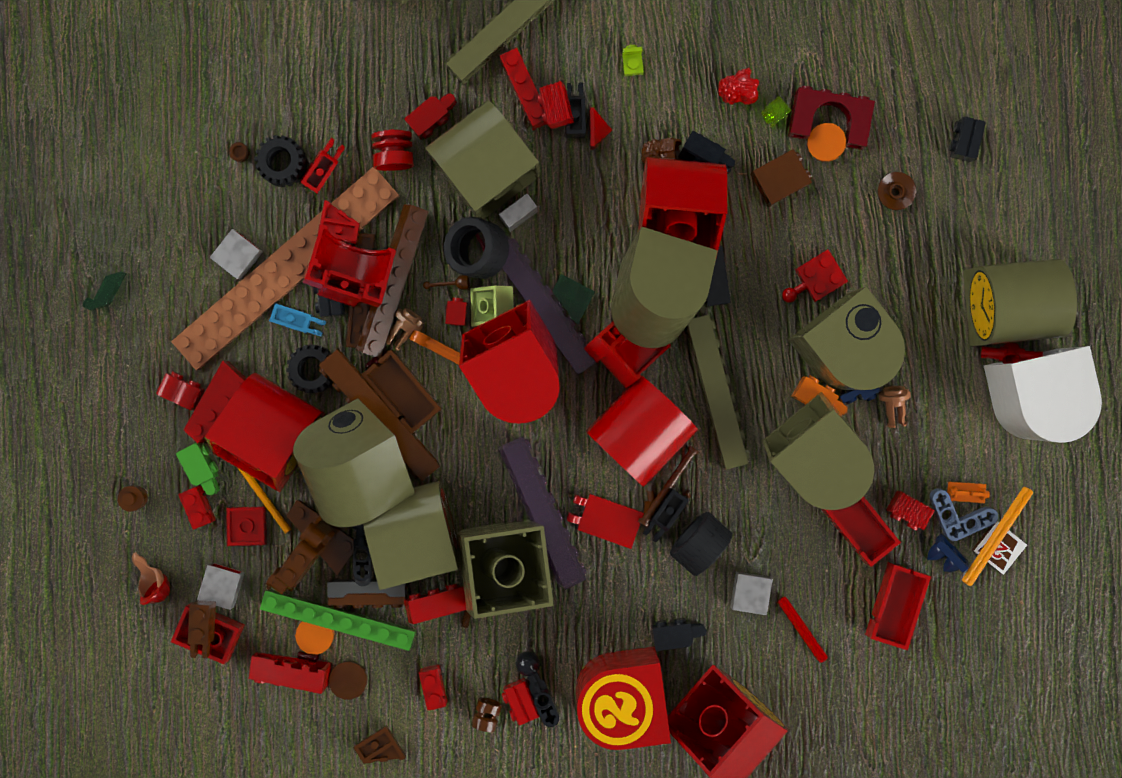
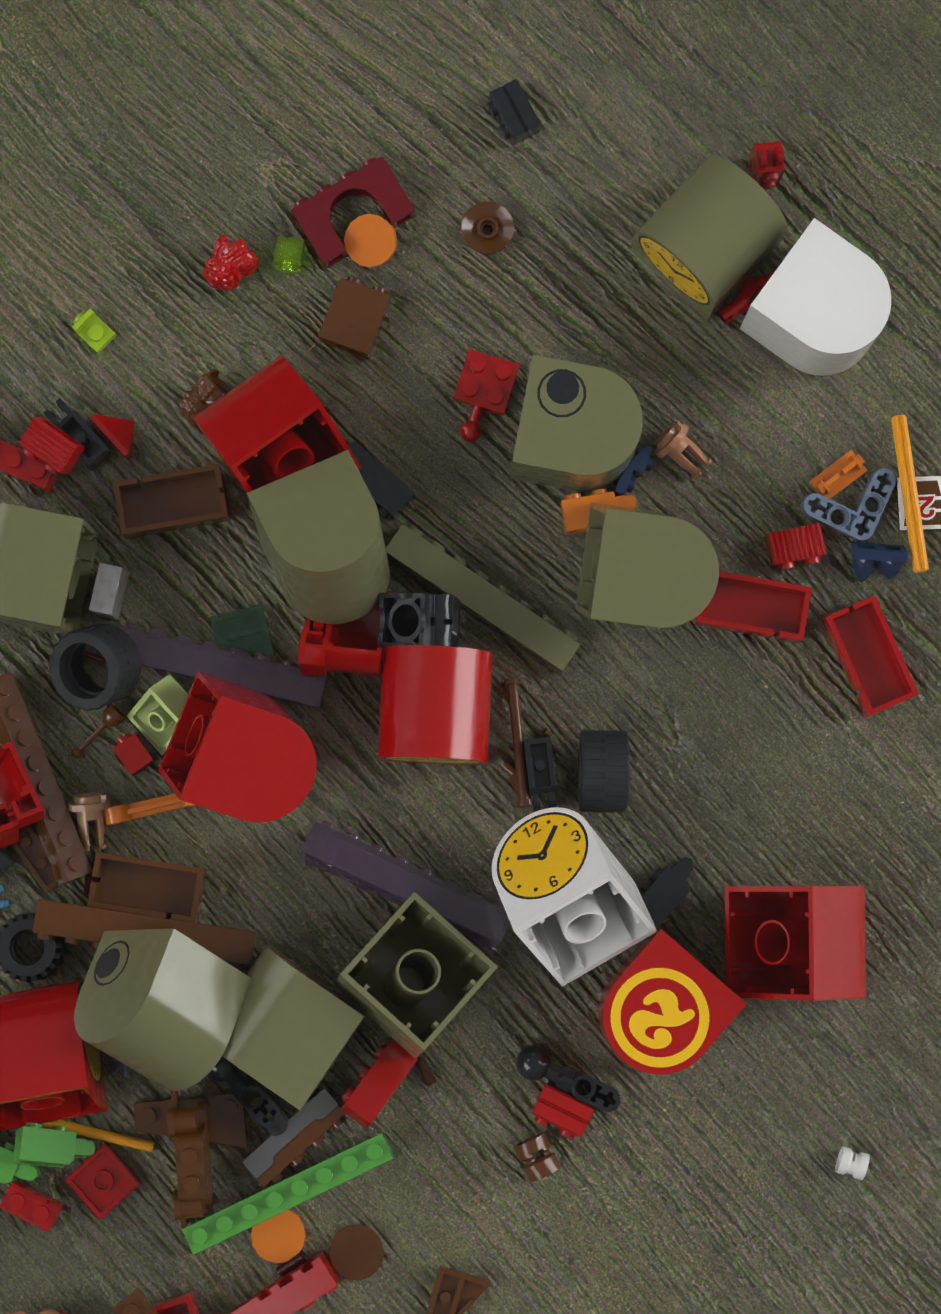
camera: 40 degrees left, 5 degrees down
flat silver piece [197,563,245,610] -> none
red brick [419,664,448,711] -> none
red tile [566,494,644,549] -> none
black hinge [678,130,735,174] -> none
flat silver piece [730,571,773,615] -> none
red axle [777,596,828,663] -> none
none -> bright green hinge [13,1123,96,1169]
none -> reddish brown piece [113,464,231,539]
none -> black piece [378,593,460,648]
none -> white brick [492,807,657,987]
none -> red hinge [749,140,785,190]

